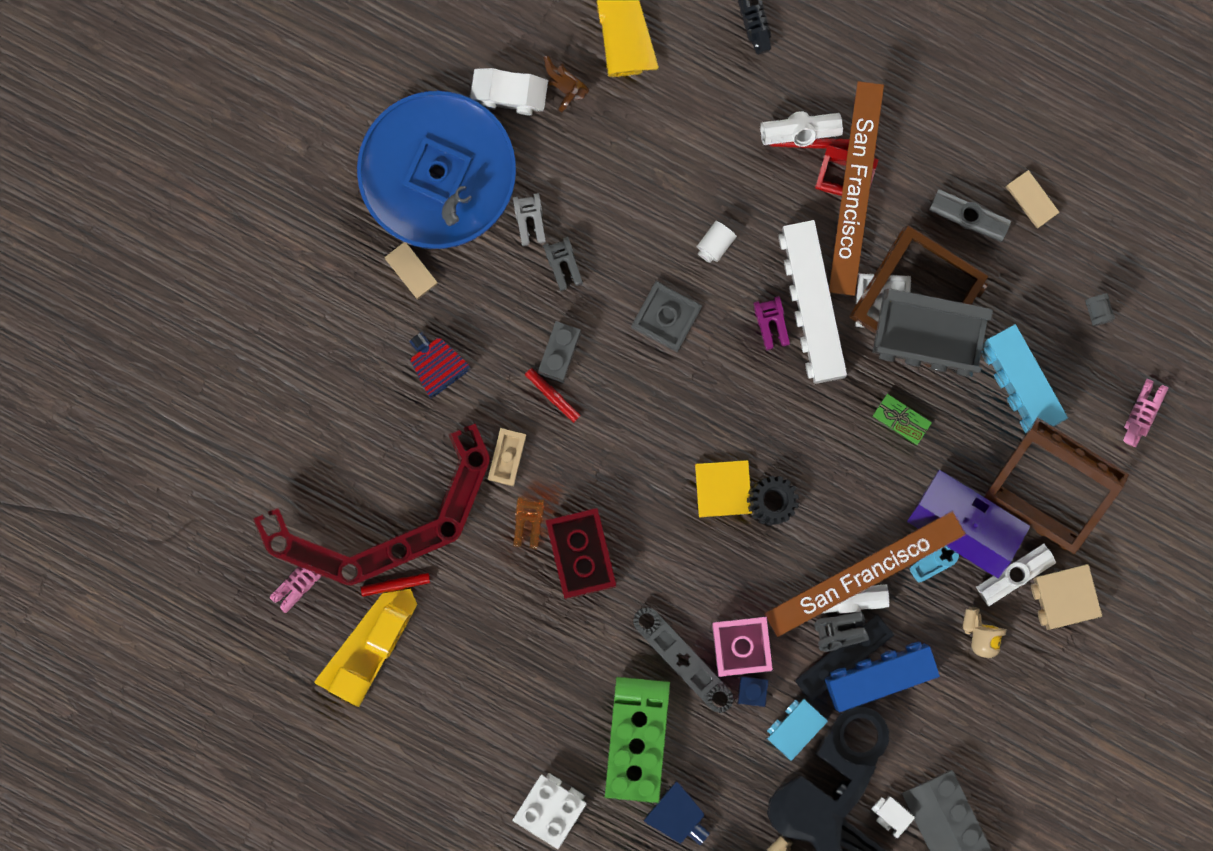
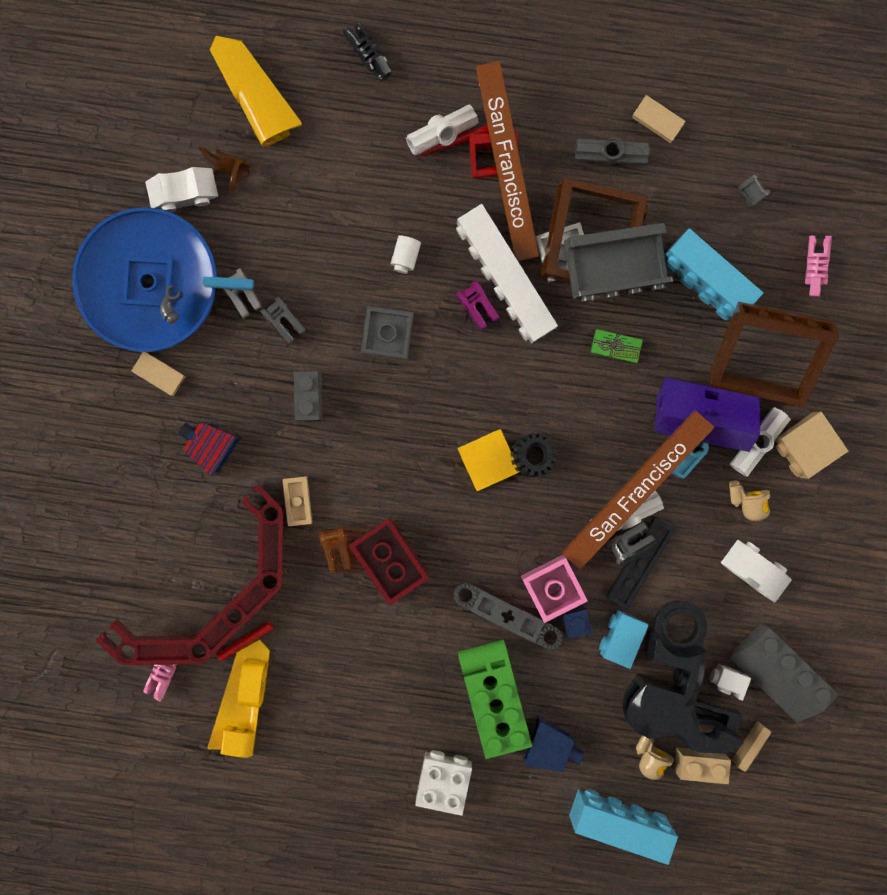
camera: 20 degrees left, 5 degrees up
red piece [525,368,581,423] -> none
blue brick [824,641,940,712] -> none
none -> dark azure tile [203,276,254,291]
none -> white brick [721,540,792,603]

